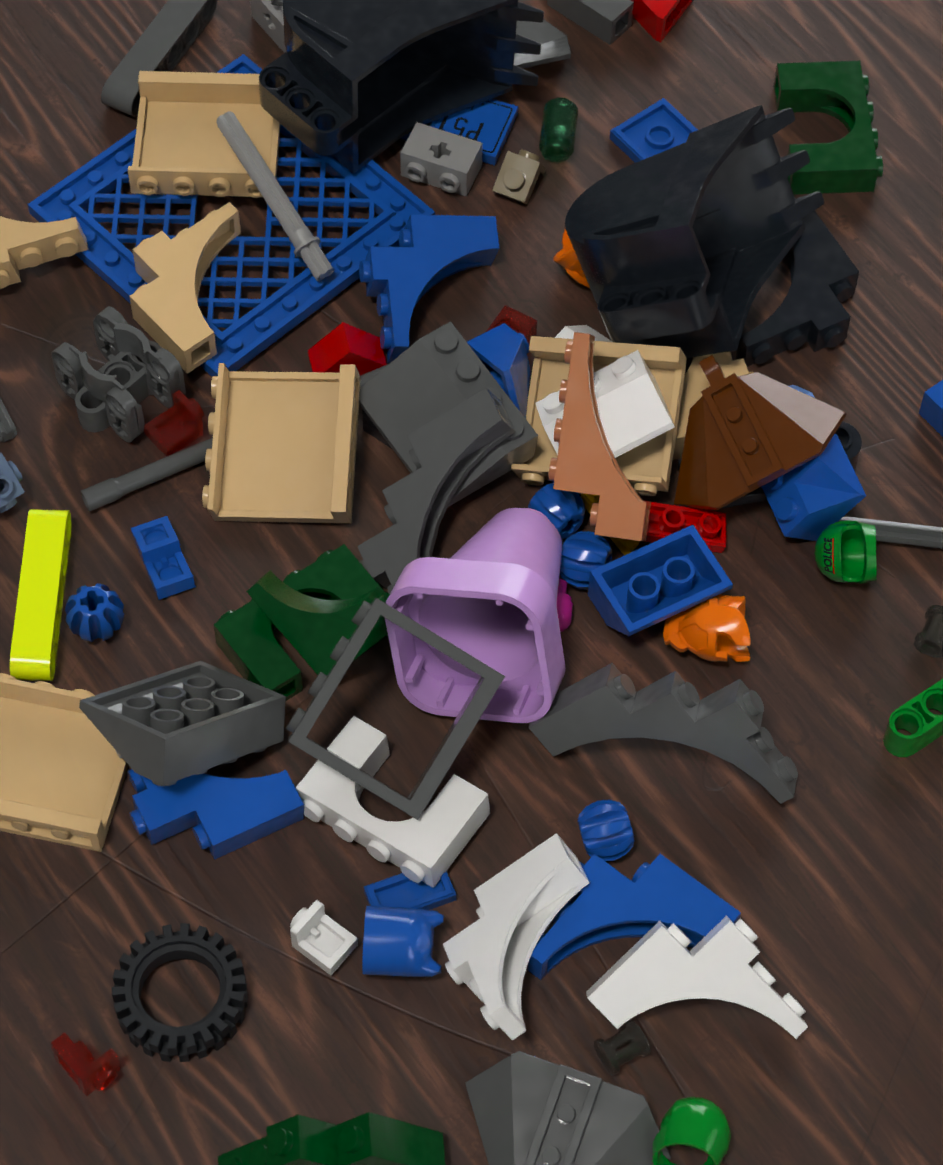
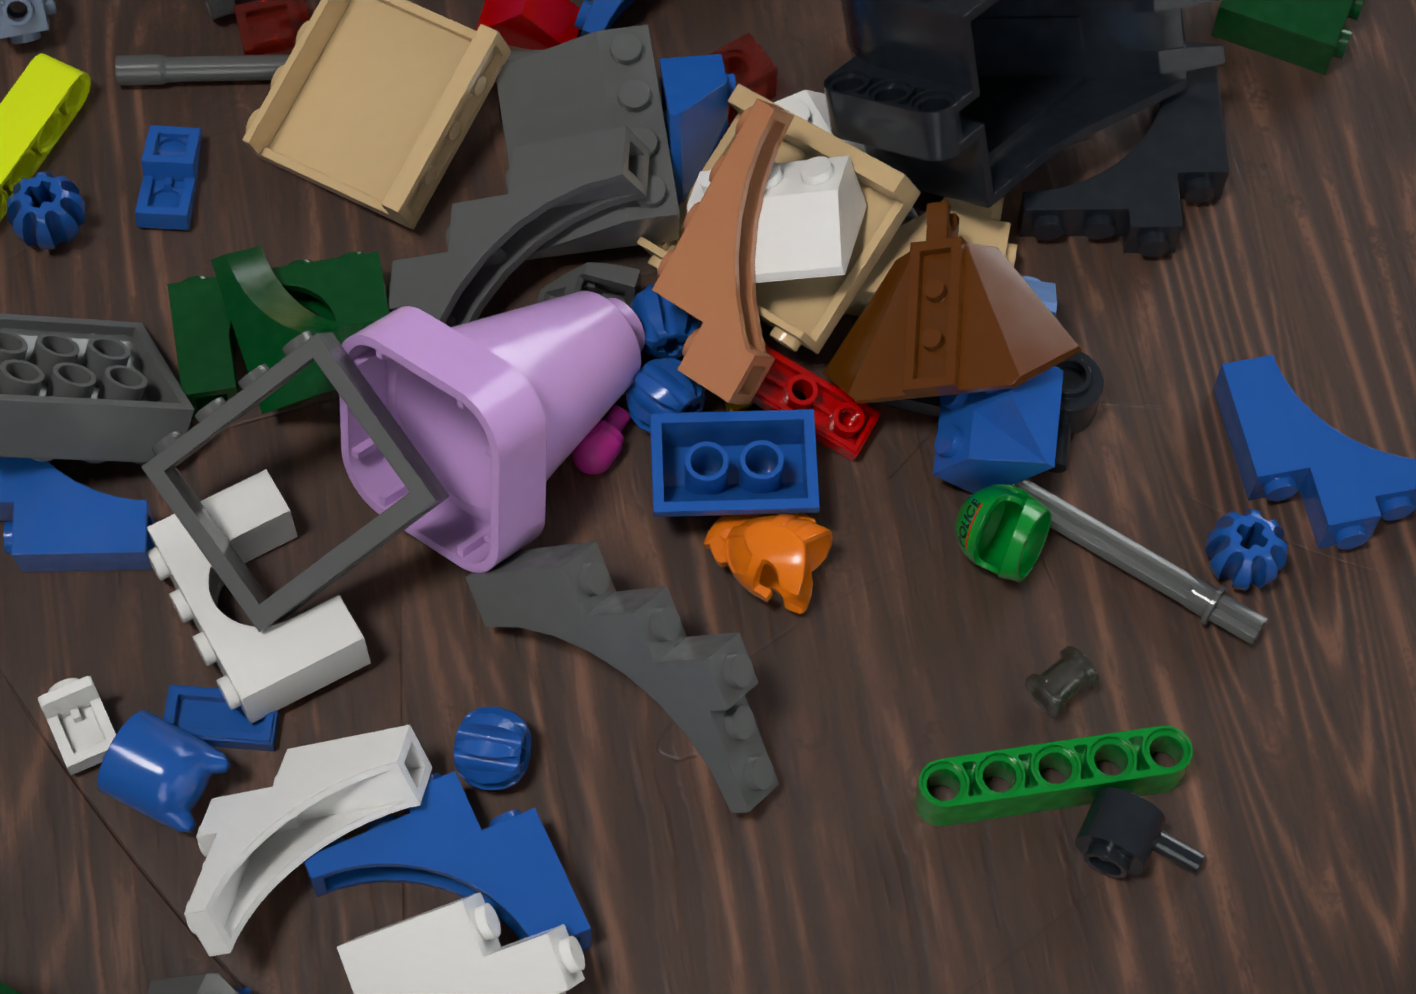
camera: 25 degrees right, 5 degrees up
none -> dark grey slope [536,262,641,307]

